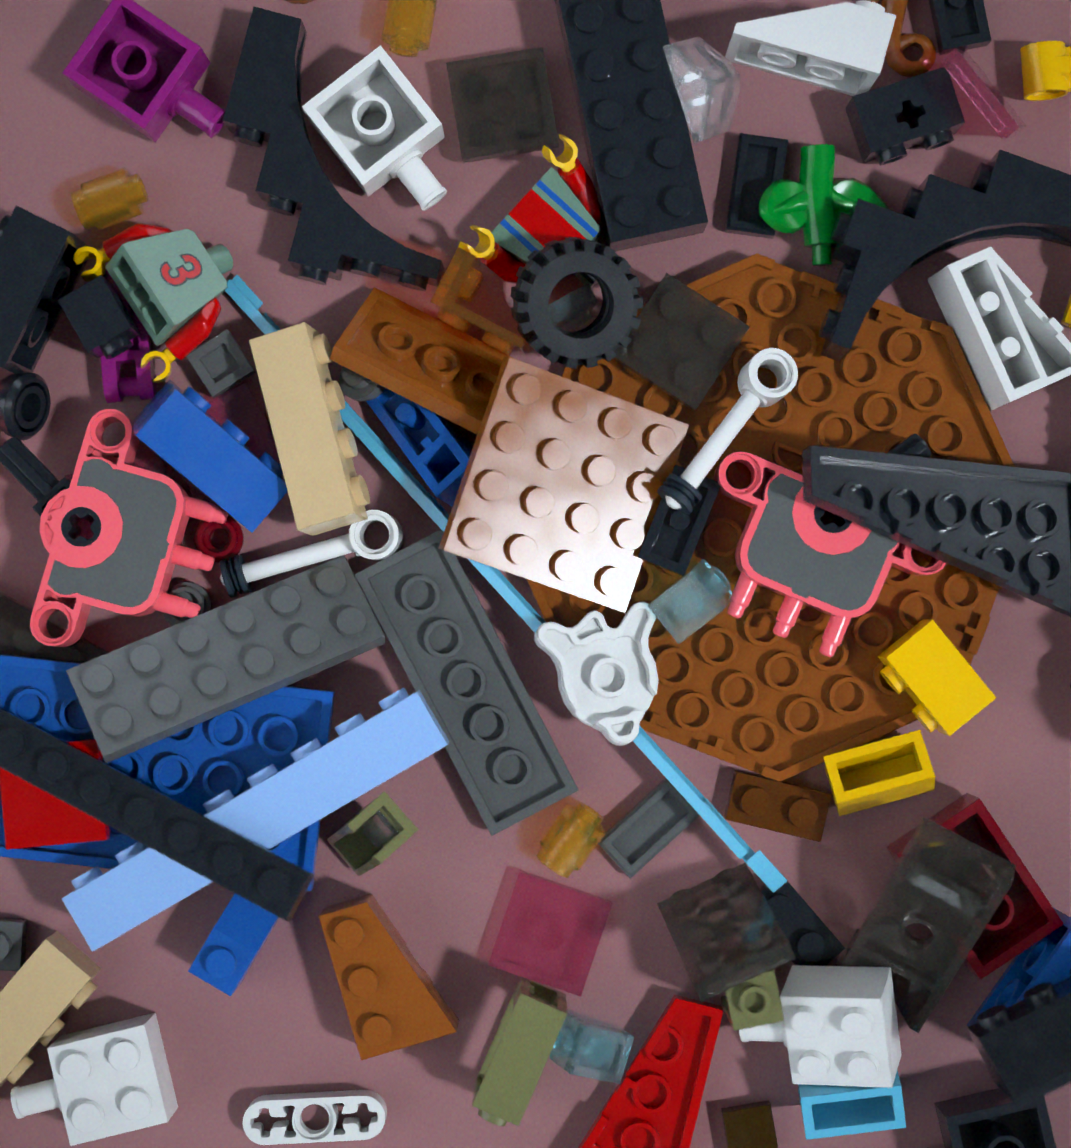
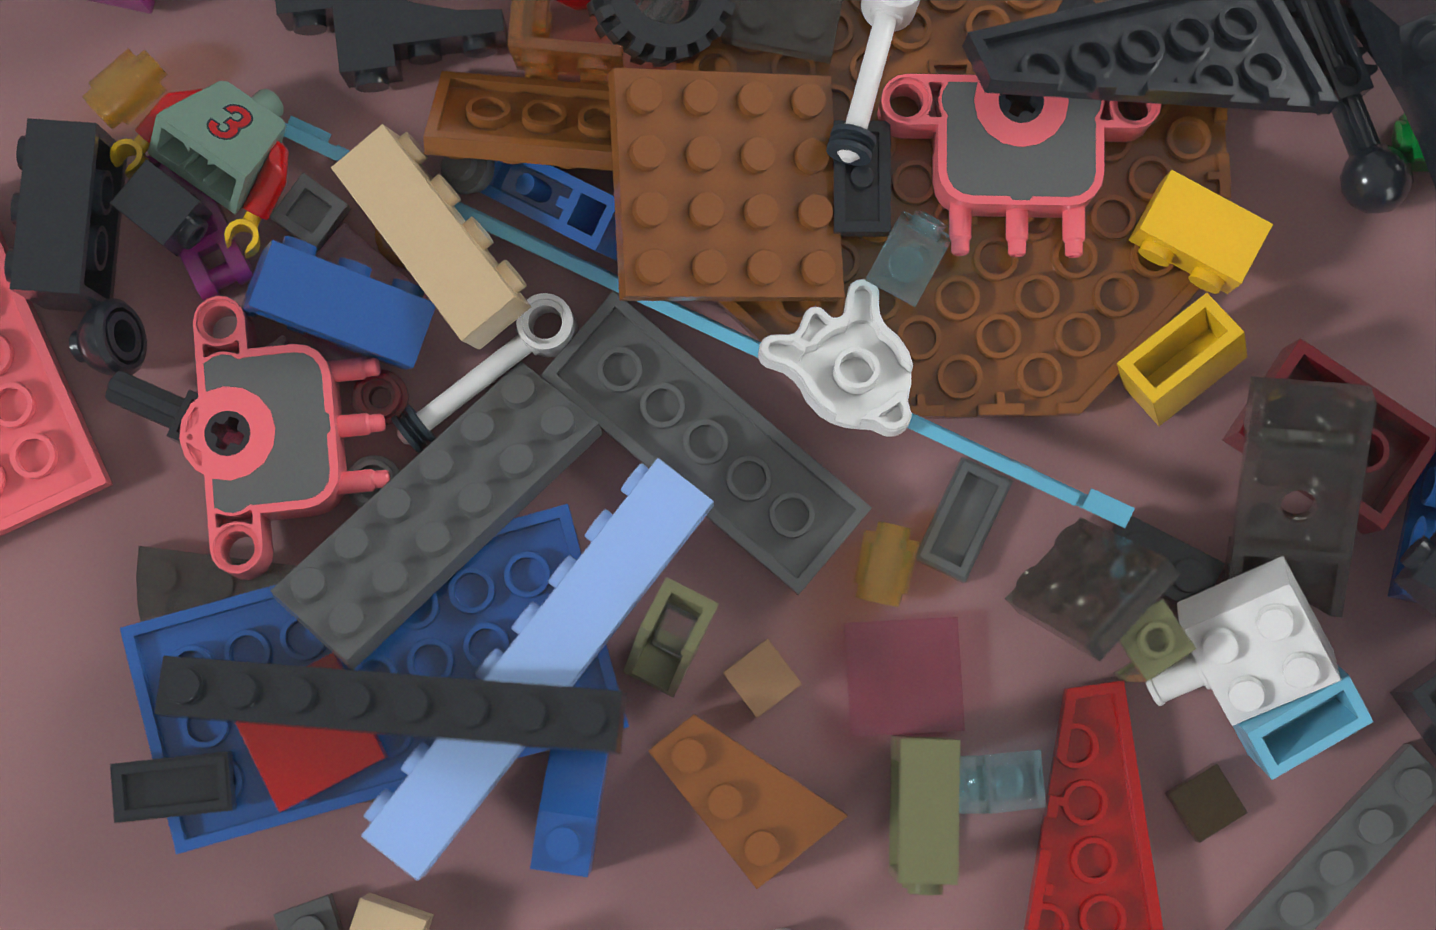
camera: 25 degrees left, 5 degrees down
reddish brown plate [724,771,832,842] -> none
none -> medium nougat tile [723,639,802,718]

